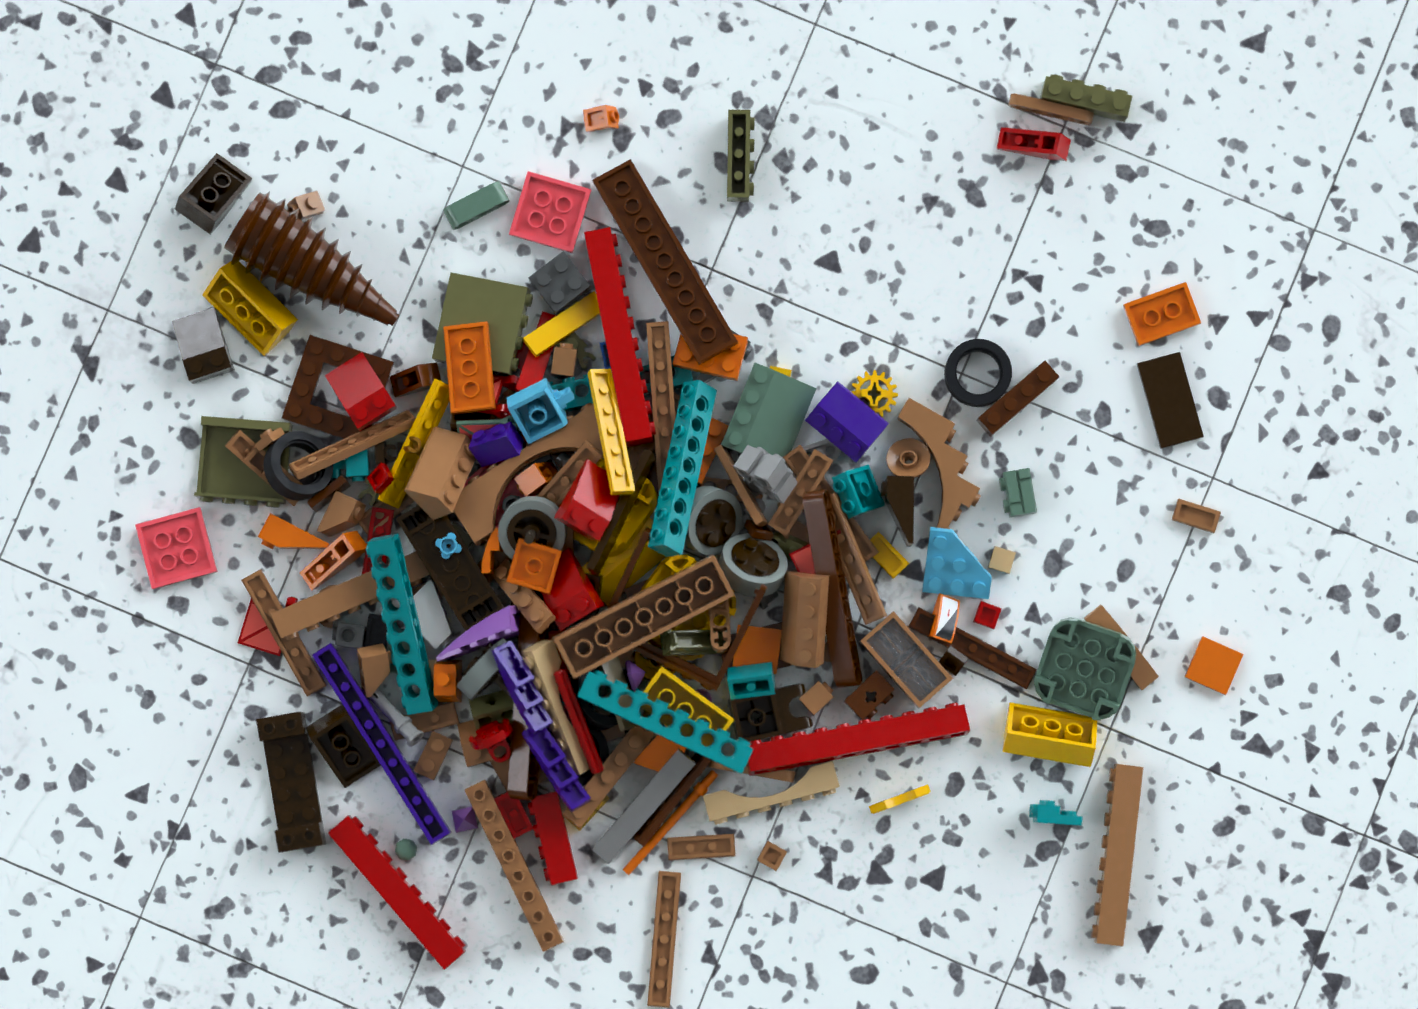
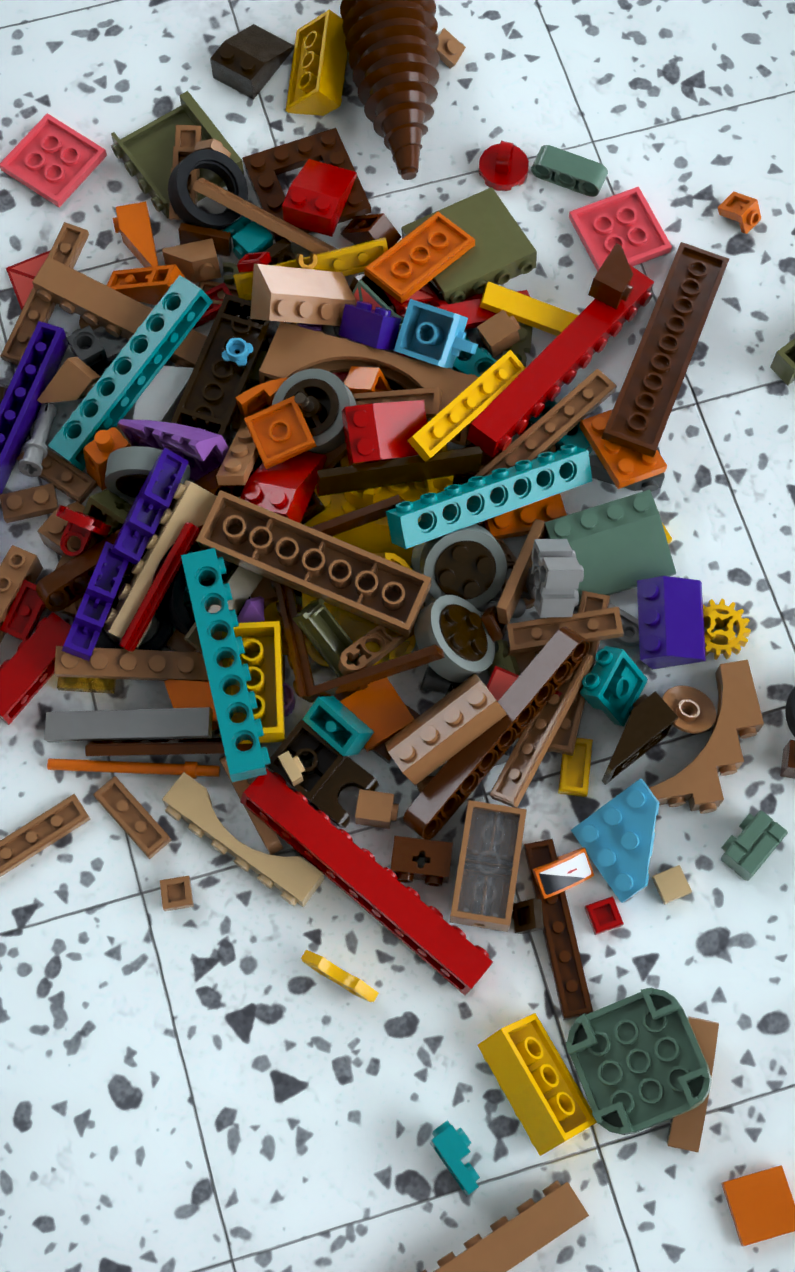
camera: 50 degrees right, 15 degrees down
dark grey brick [528,251,591,315] -> none
none -> tan plate [278,751,306,786]
none -> red tile [479,140,529,191]
none -> reddish brown slope [588,243,633,309]

